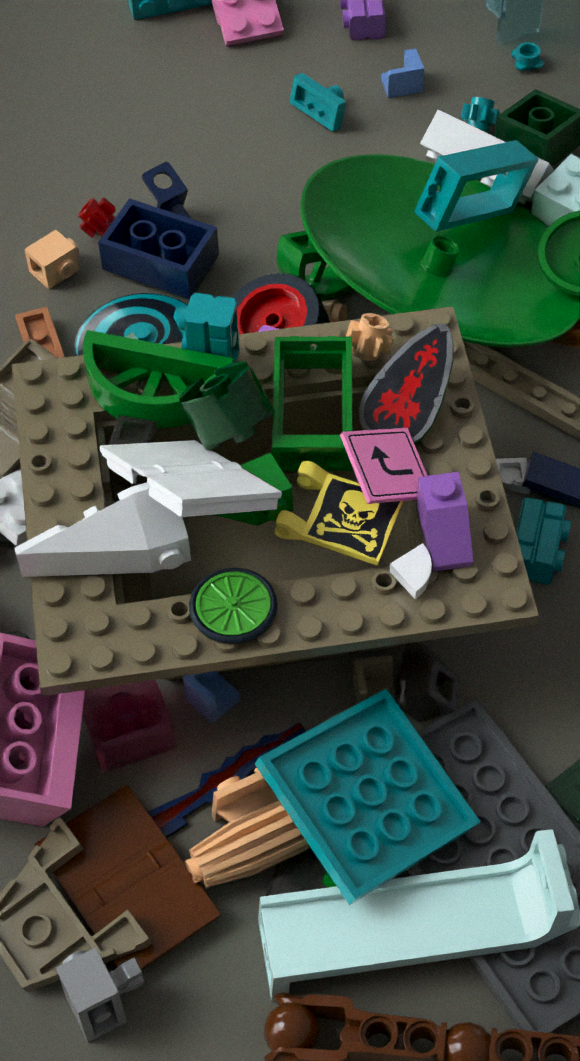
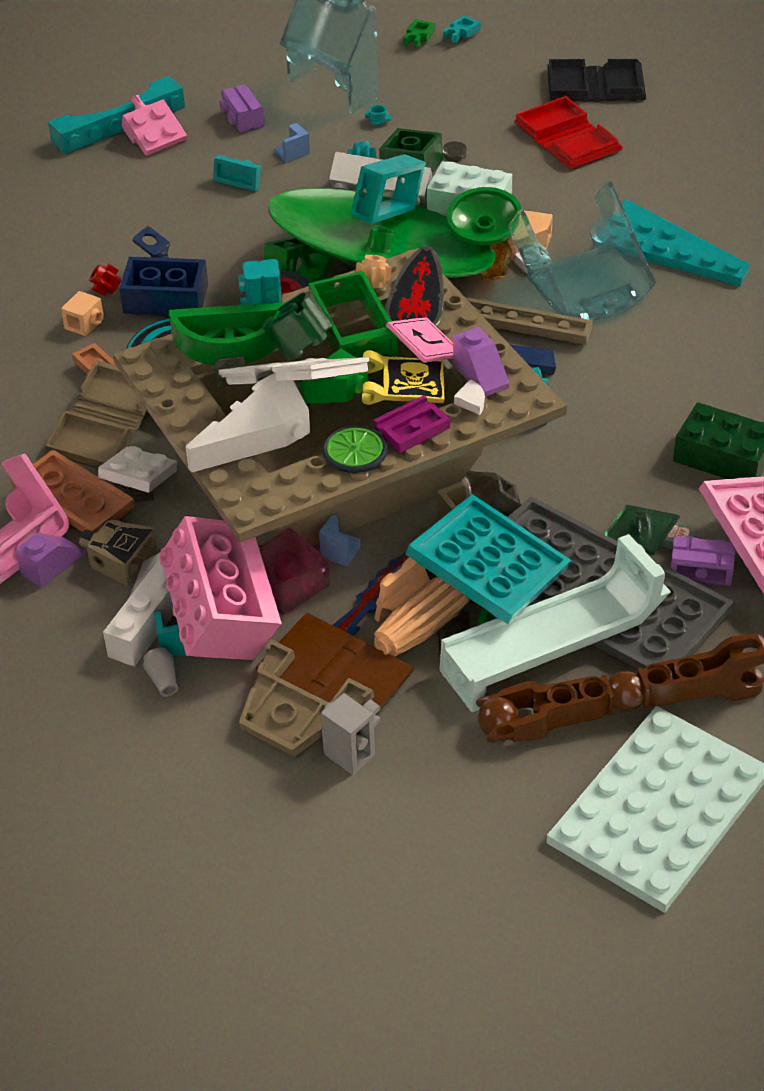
camera: 20 degrees left, 10 degrees down
none -> magenta plate [374,395,450,453]

